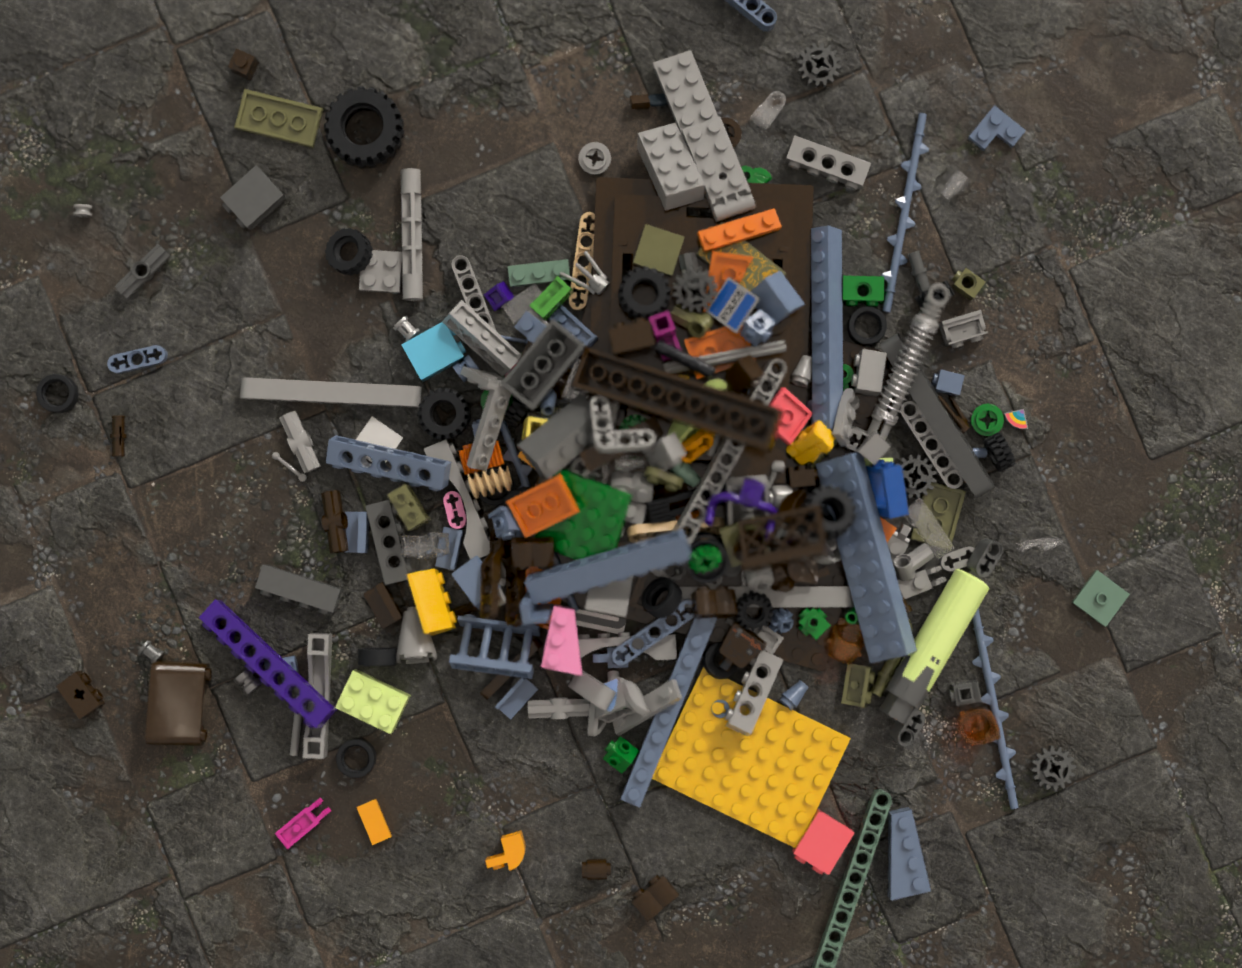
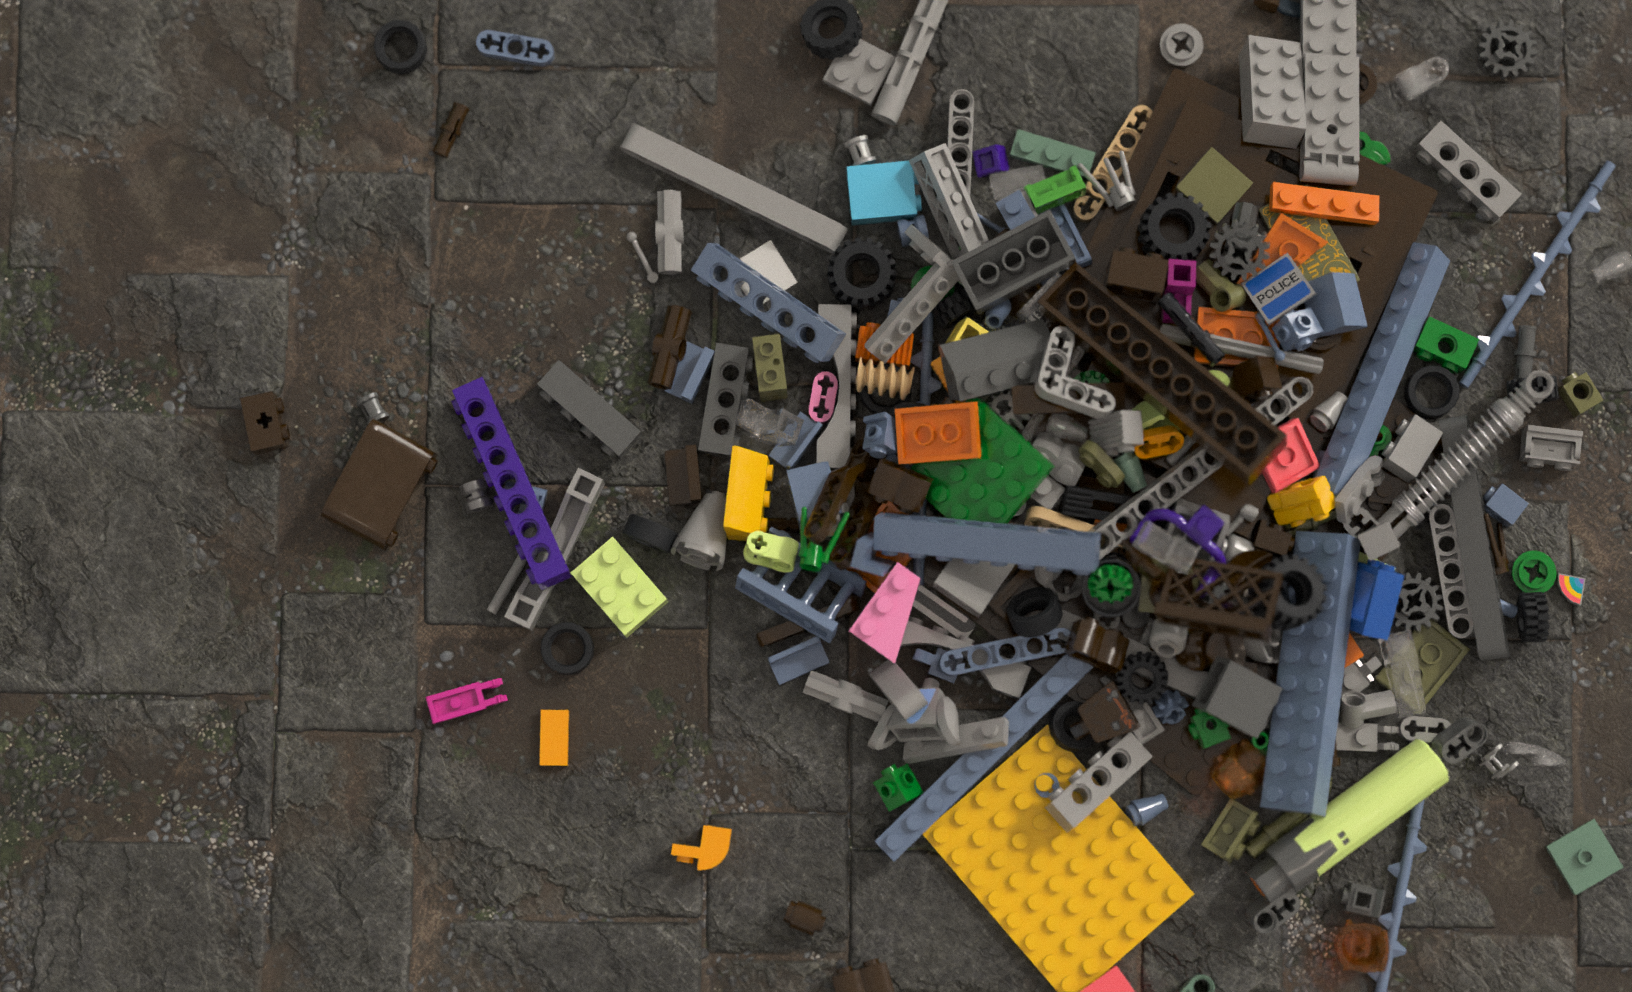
camera: 20 degrees right, 5 degrees down
none -> yellowish green piece [743,531,799,573]
none -> green plant [798,507,850,572]
none -> dark brown pin [1117,538,1166,586]
none -> clear slope [1132,521,1199,574]
none -> dark grey brick [1192,655,1282,738]
none -> sand blue hinge [1255,312,1285,361]
none -> light grey piece [1479,743,1519,779]

